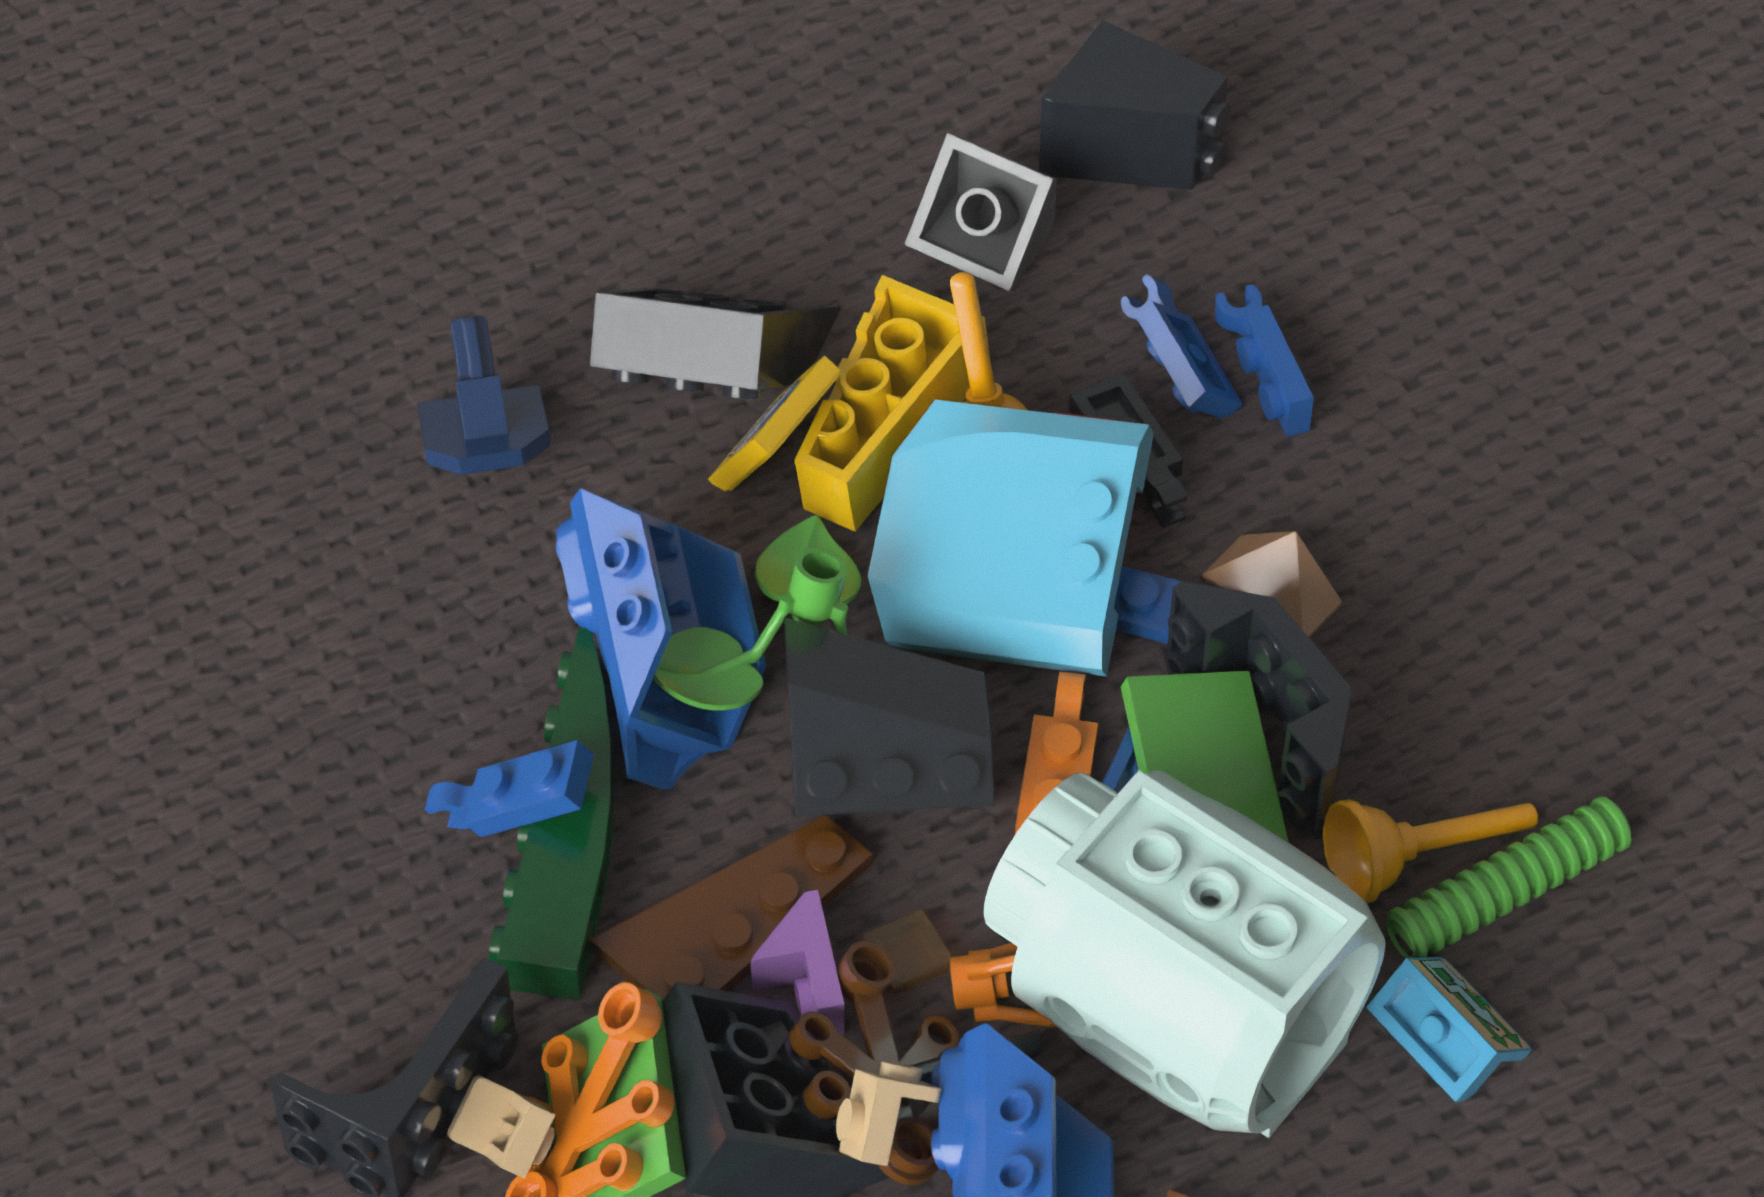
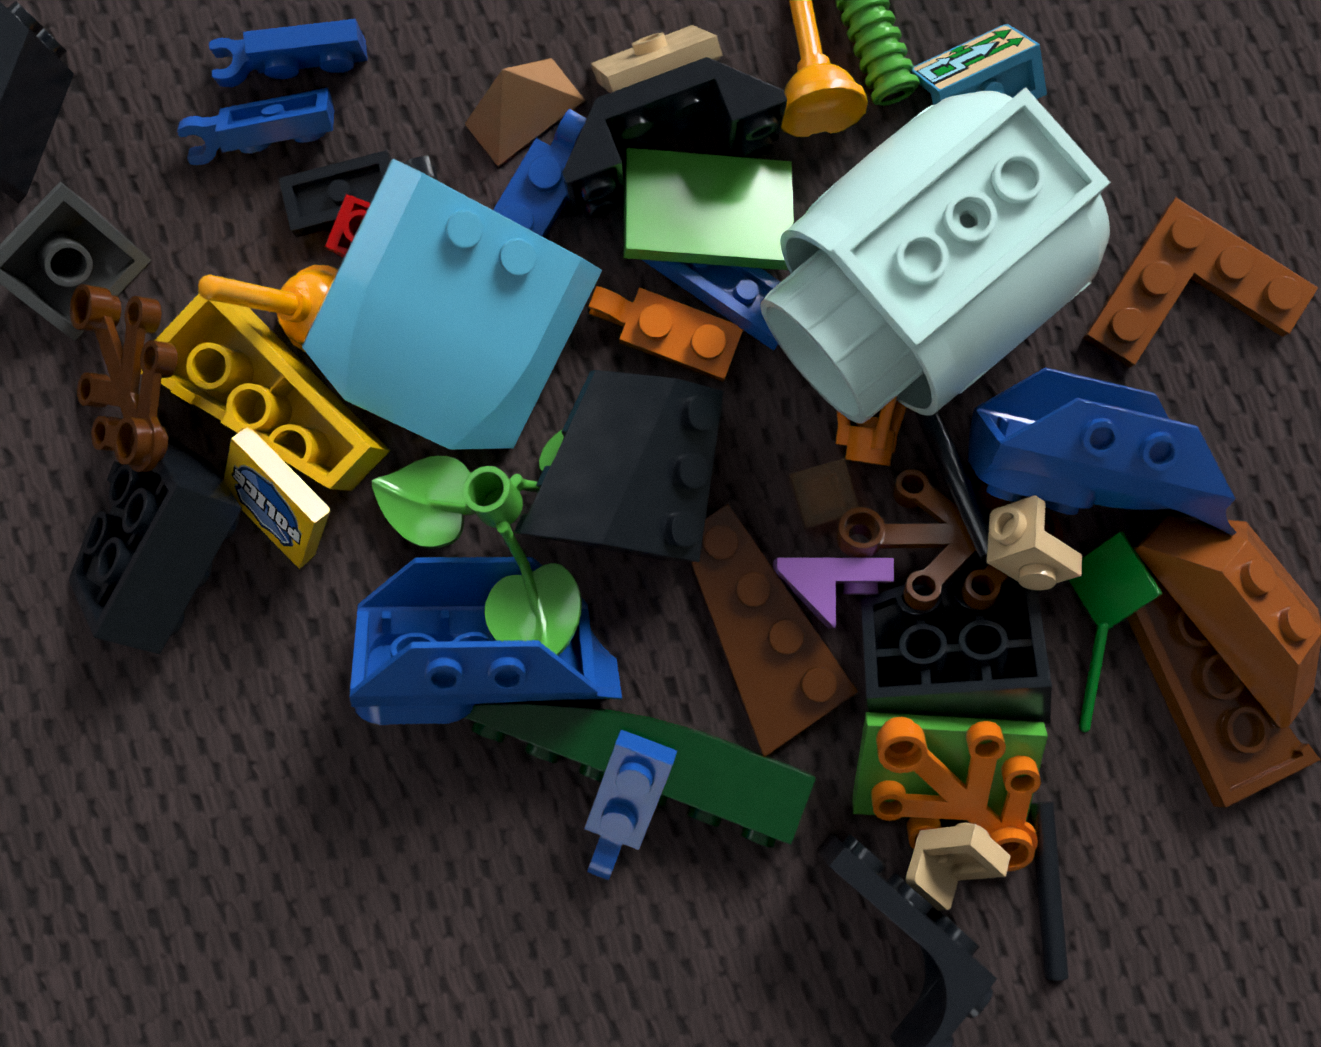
camera: 80 degrees left, 30 degrees up
dark blue piece [417,315,551,475] -> none
none -> reddish brown plant [70,284,178,472]
none -> tan plate [591,25,723,93]

